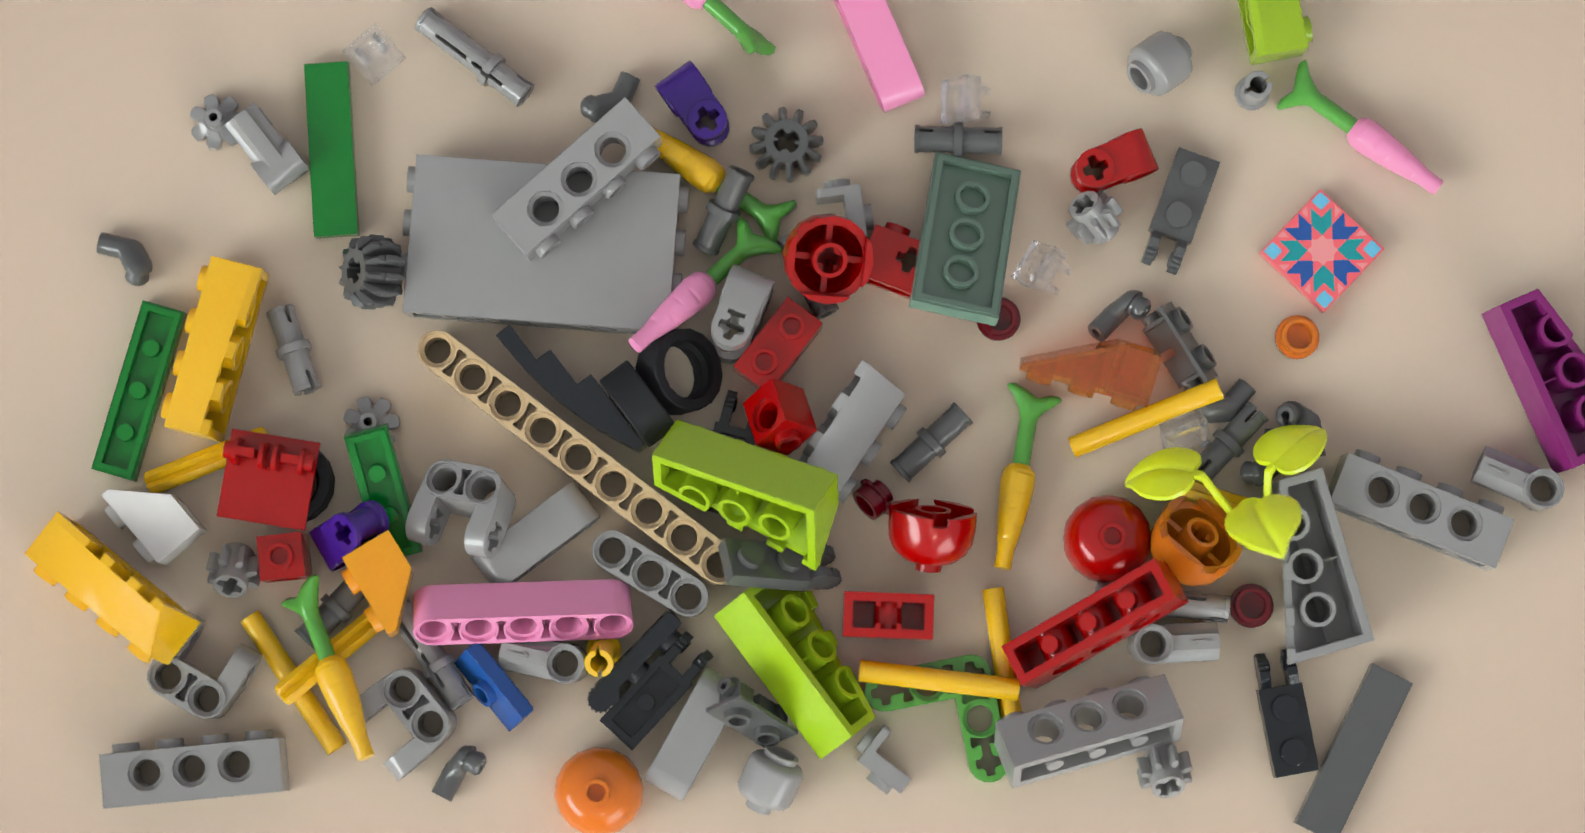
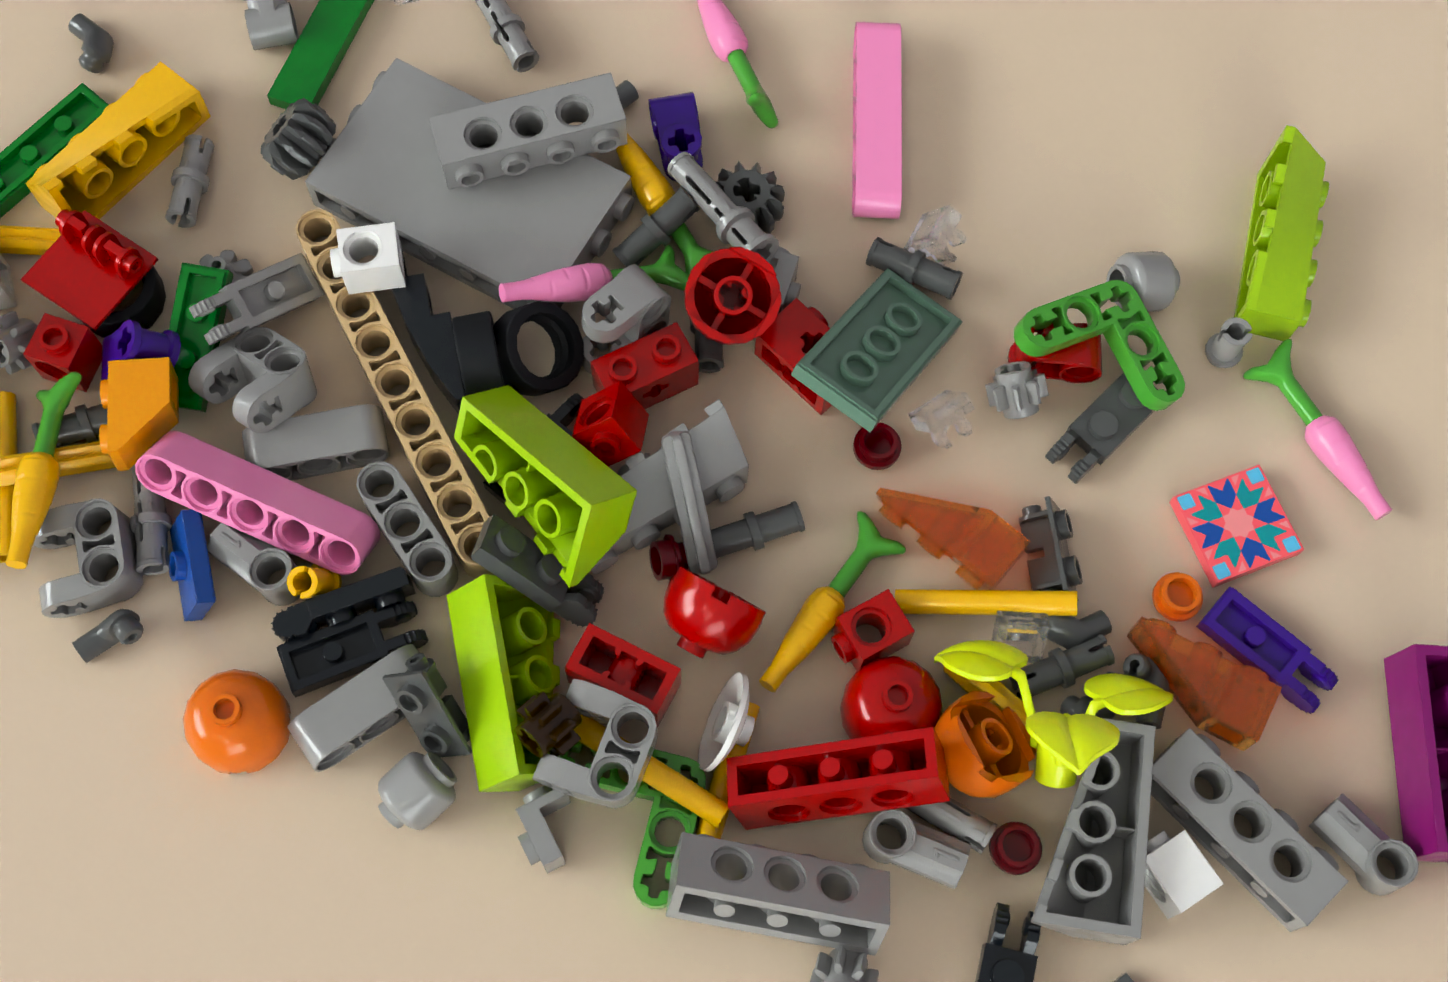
camera: 25 degrees right, 15 degrees down
dark grey arm [1088,290,1151,342] -> none
none -> light grey hinge [188,253,325,345]
none -> white brick [330,222,406,294]
none -> dark brown gear [515,691,582,758]
none -> light grey piece [532,679,658,809]
none -> light grey axle [661,431,718,574]
none -> light grey pin [667,152,779,262]
none -> white dish [698,672,755,772]
none -> red brick [831,589,915,670]
none -> bright green beam [1014,280,1185,411]
none -> clear orange slope [1127,616,1282,751]
none -> white brick [1145,830,1223,919]
none -> dark purple hinge [1196,587,1338,714]

